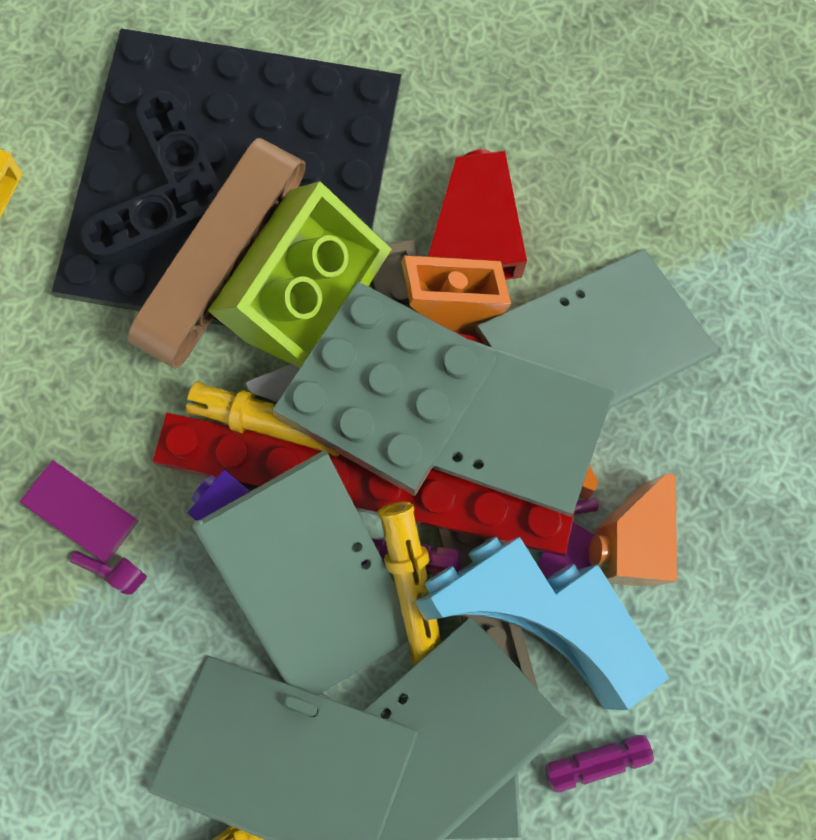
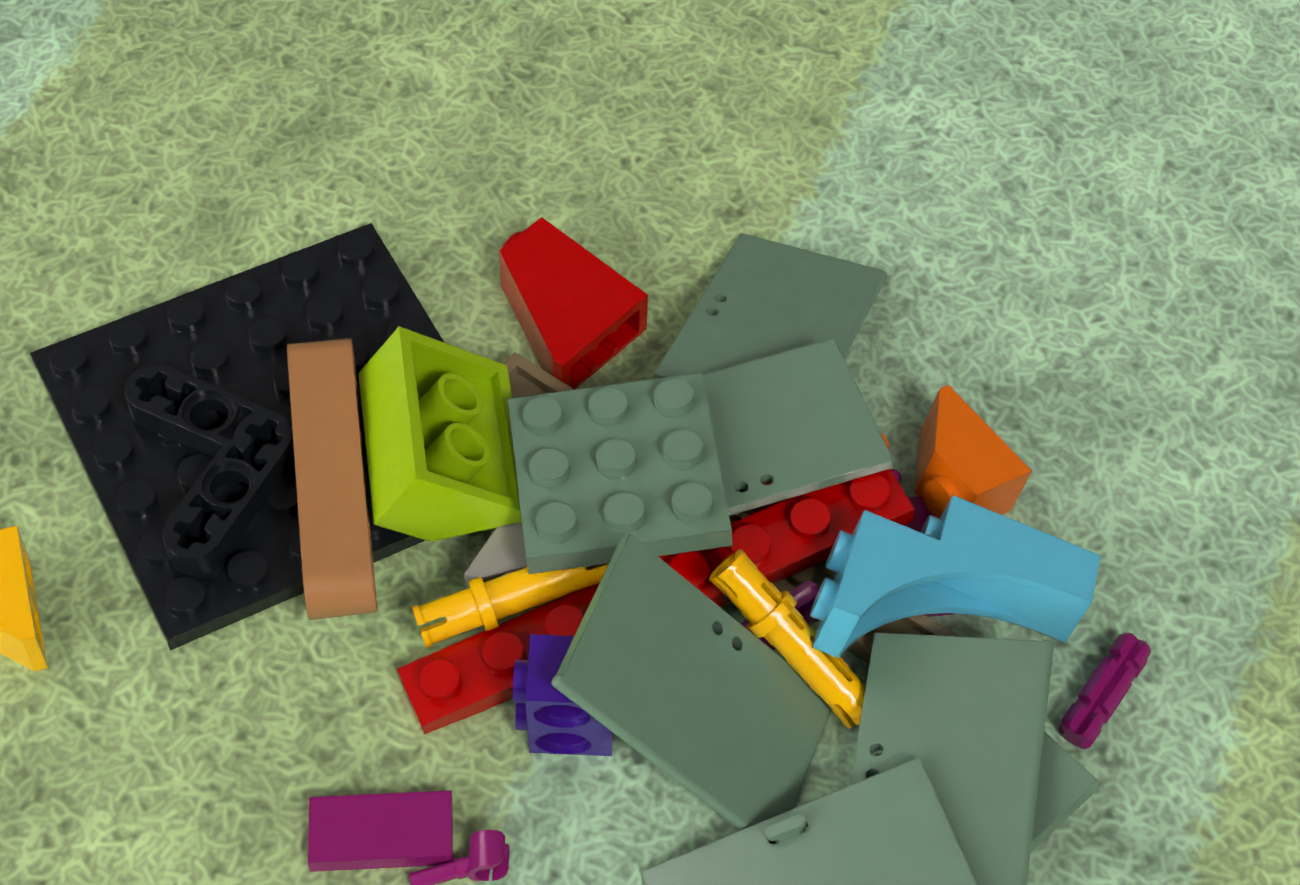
camera: 35 degrees left, 20 degrees down
orange slope [401,255,511,338] -> none

